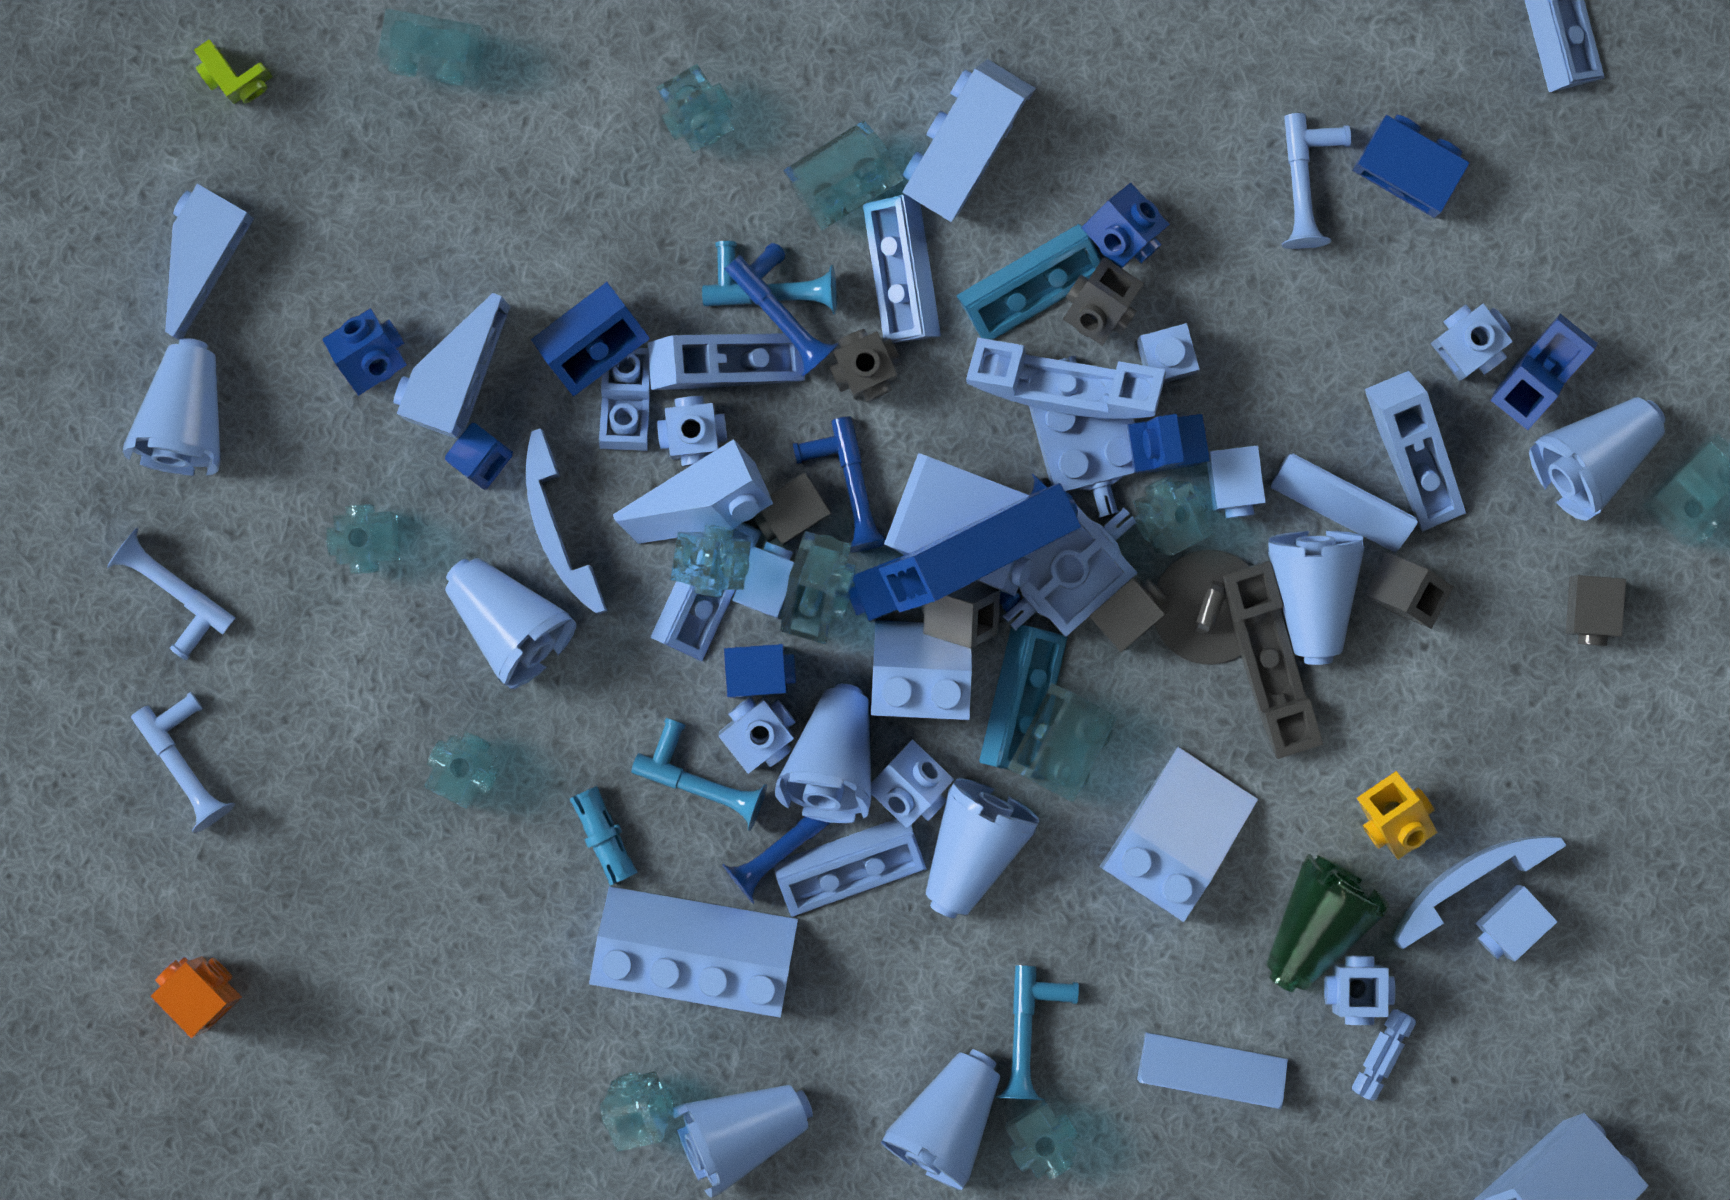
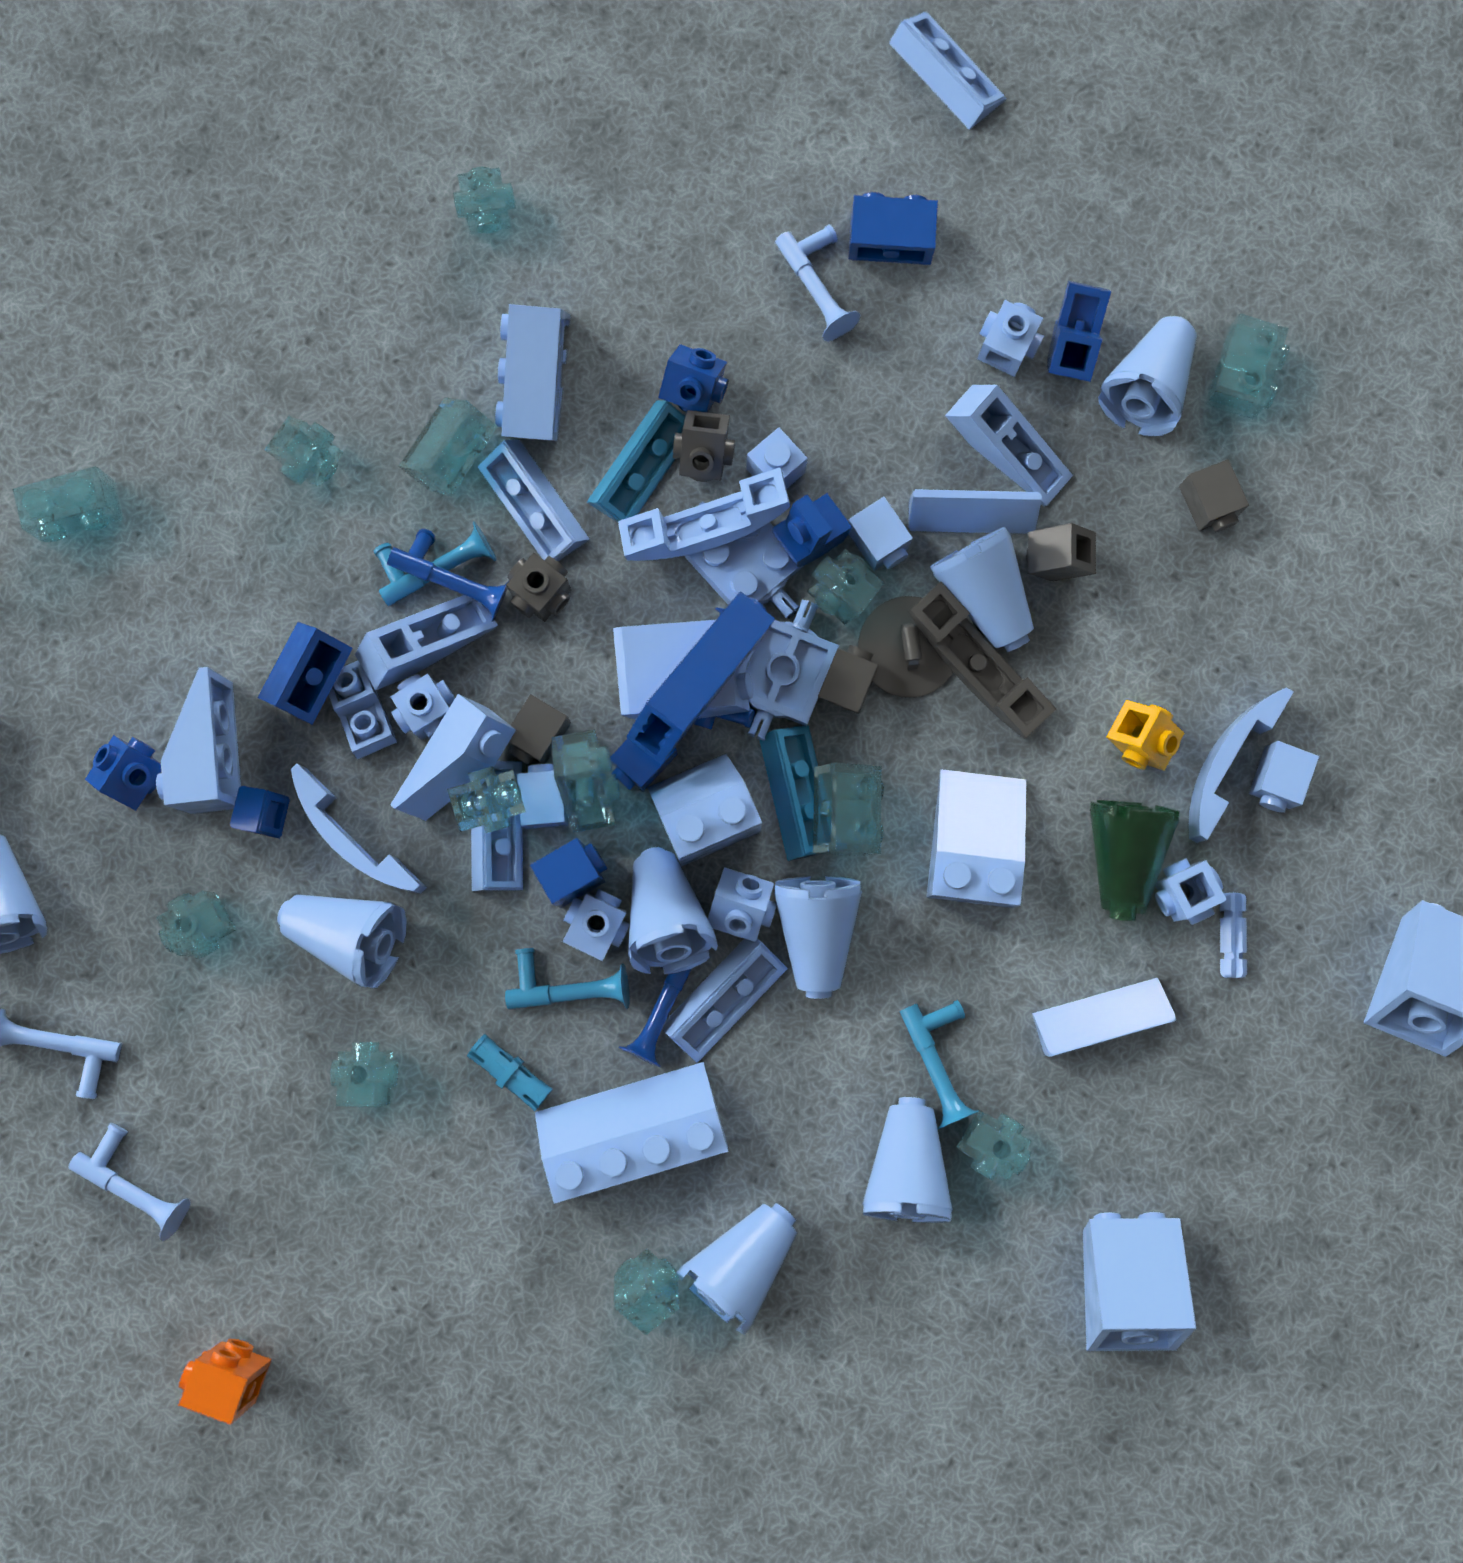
camera: 25 degrees left, 5 degrees down
blue piece [793,416,886,553] -> none
dark grey brick [922,582,1000,649] -> none

